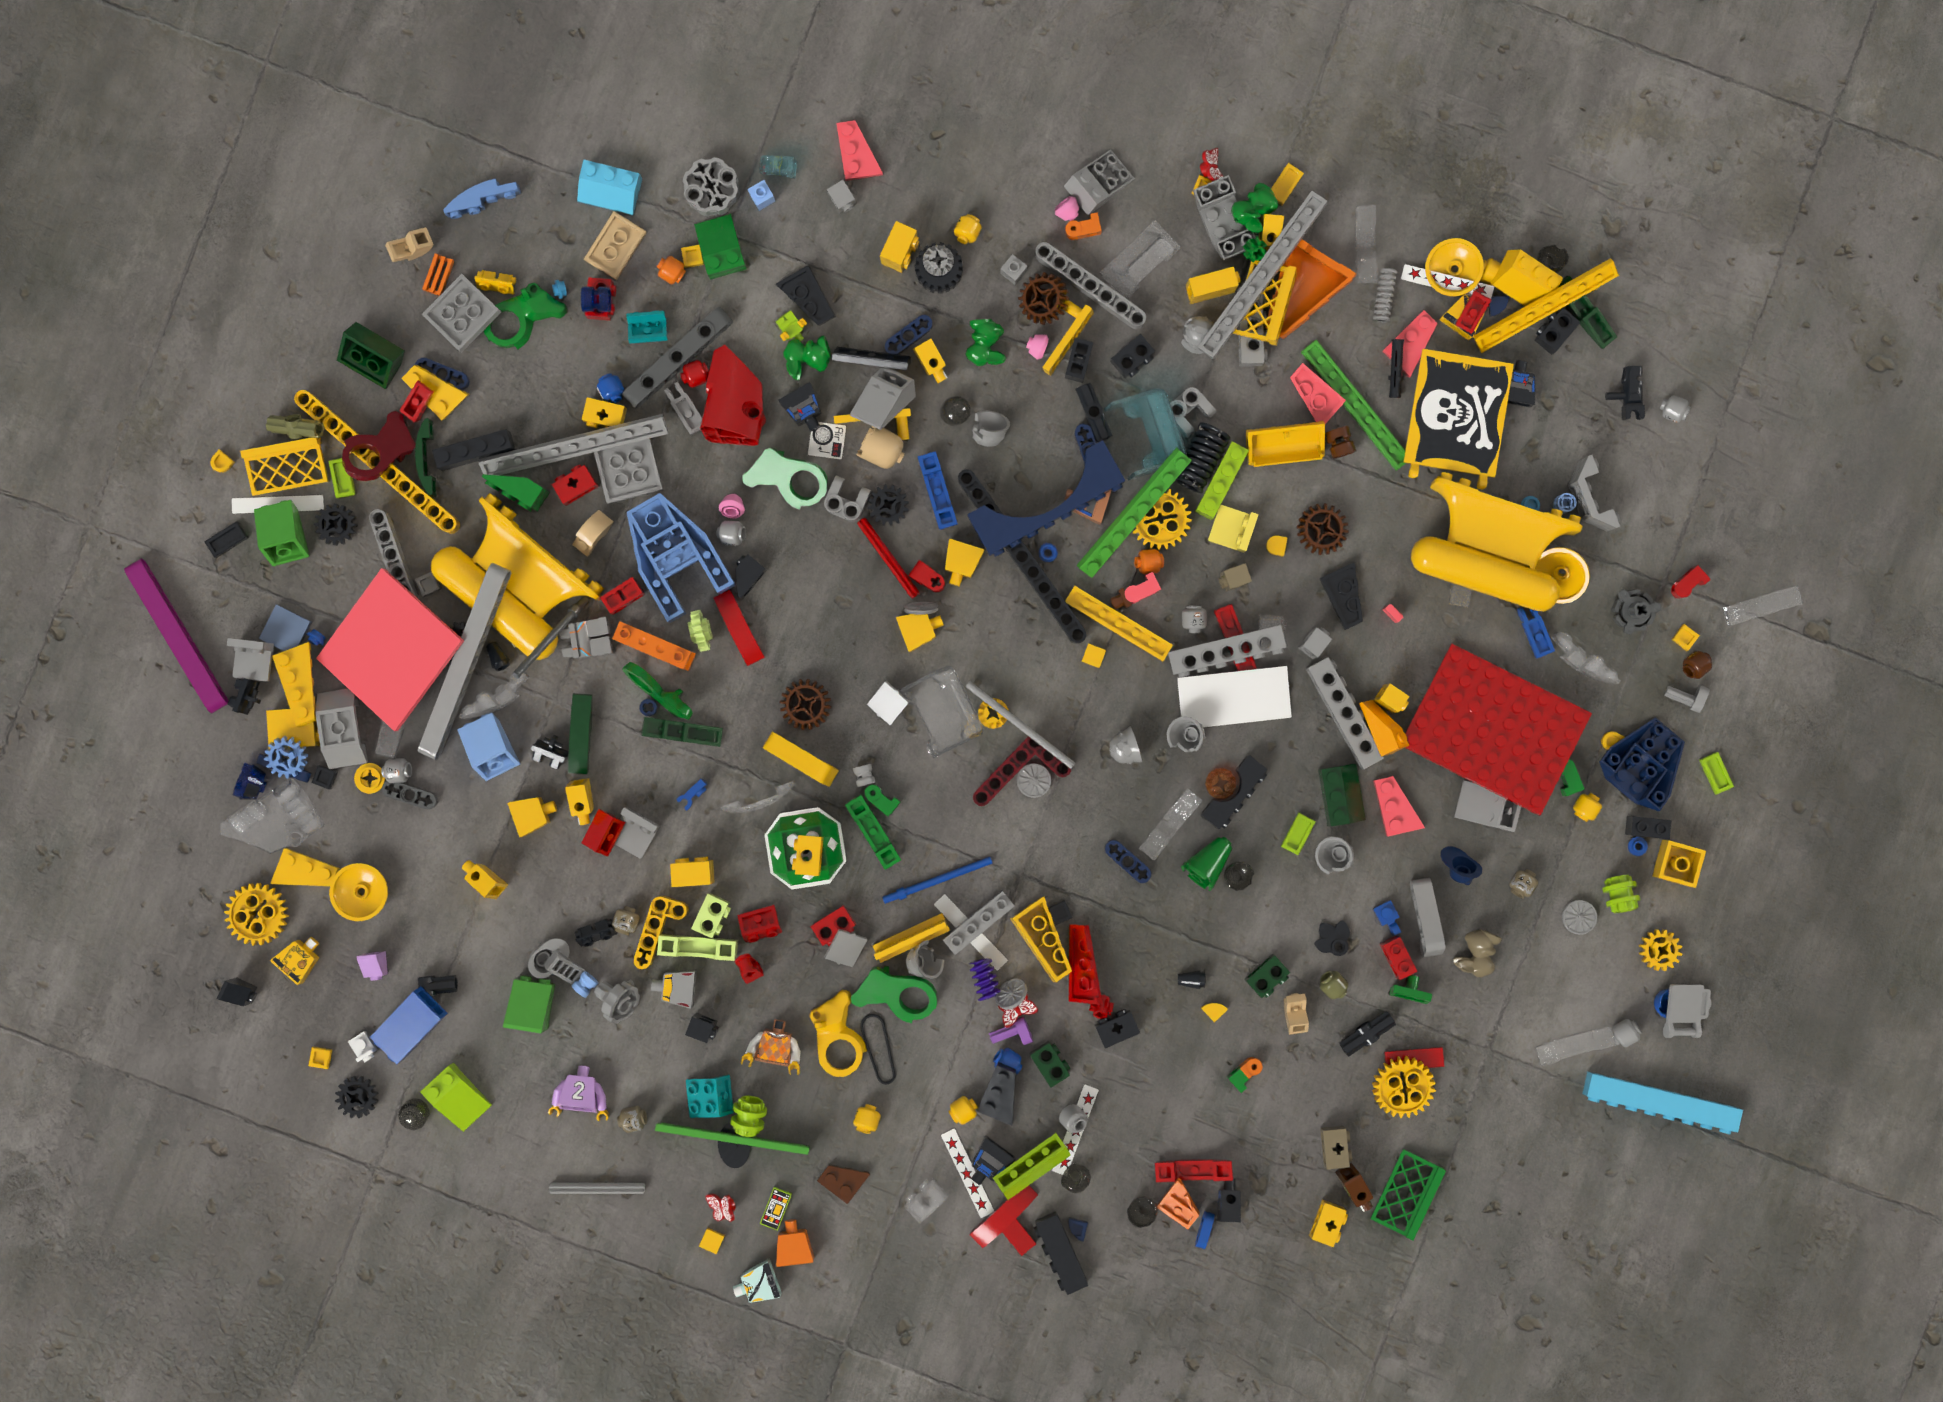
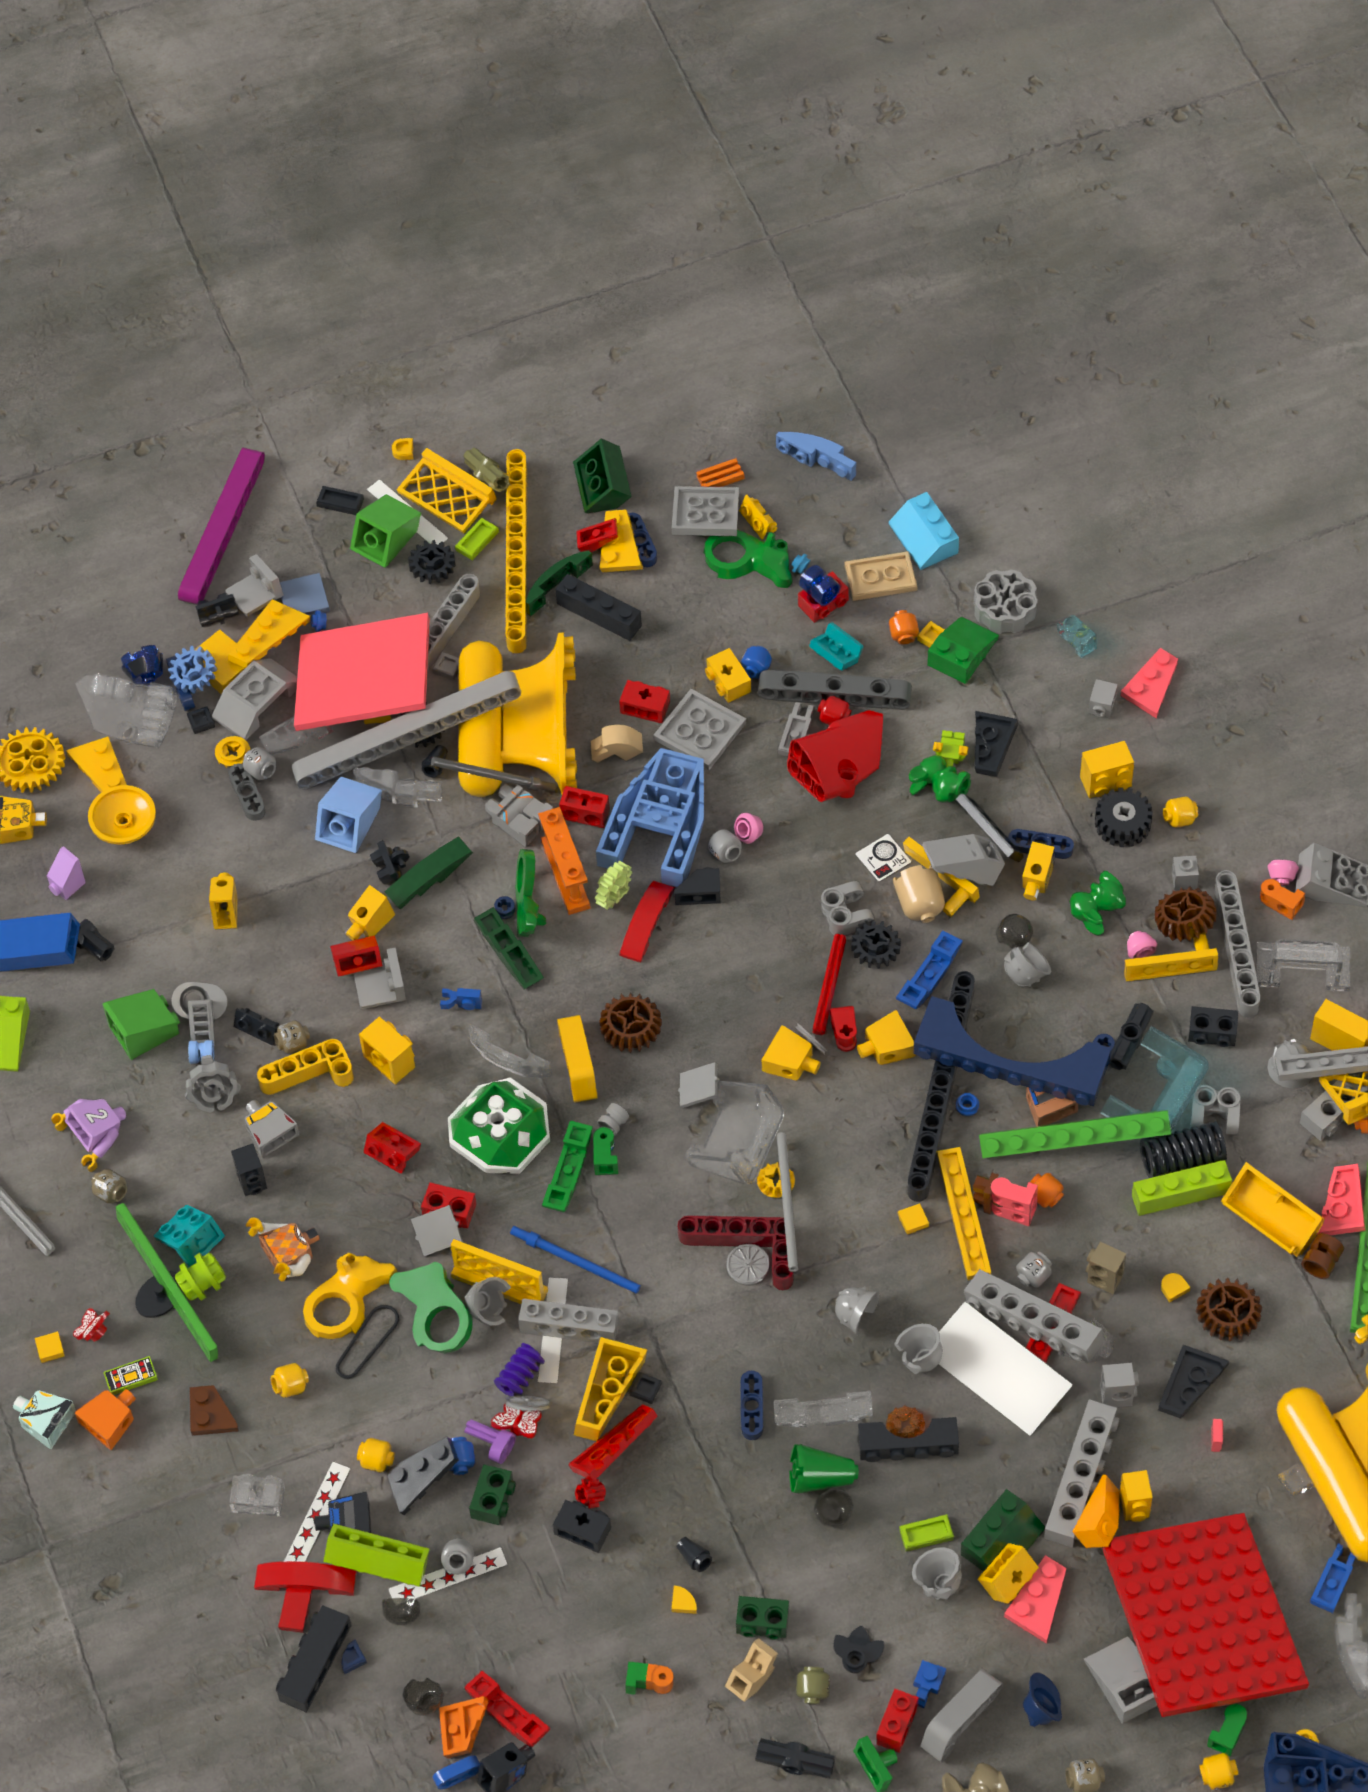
camera: 50 degrees right, 30 degrees down
dark red animal [342,411,416,481] -> none
tan brick [385,227,434,262] -> none
light grey plate [478,414,668,476] -> none
green slope [482,474,550,512] -> none
yellow torso [508,797,557,838] -> none
yellowish green arch [657,934,738,961] -> none
yellowish green brick [691,893,731,938] -> none
red piece [735,954,764,984] -> none
animal [742,448,828,510] -> none
light blue brick [748,180,775,211] -> none
torso [778,382,822,432] -> none
yellow brick [792,835,823,876] -> none
light grey gear [923,245,954,276] -> none
black brick [1065,338,1094,383] -> none
yellow gear [1132,489,1192,550] -> none
light yellow bracket [1208,505,1259,553] -> none
none -> yellow brick [978,1543,1039,1604]

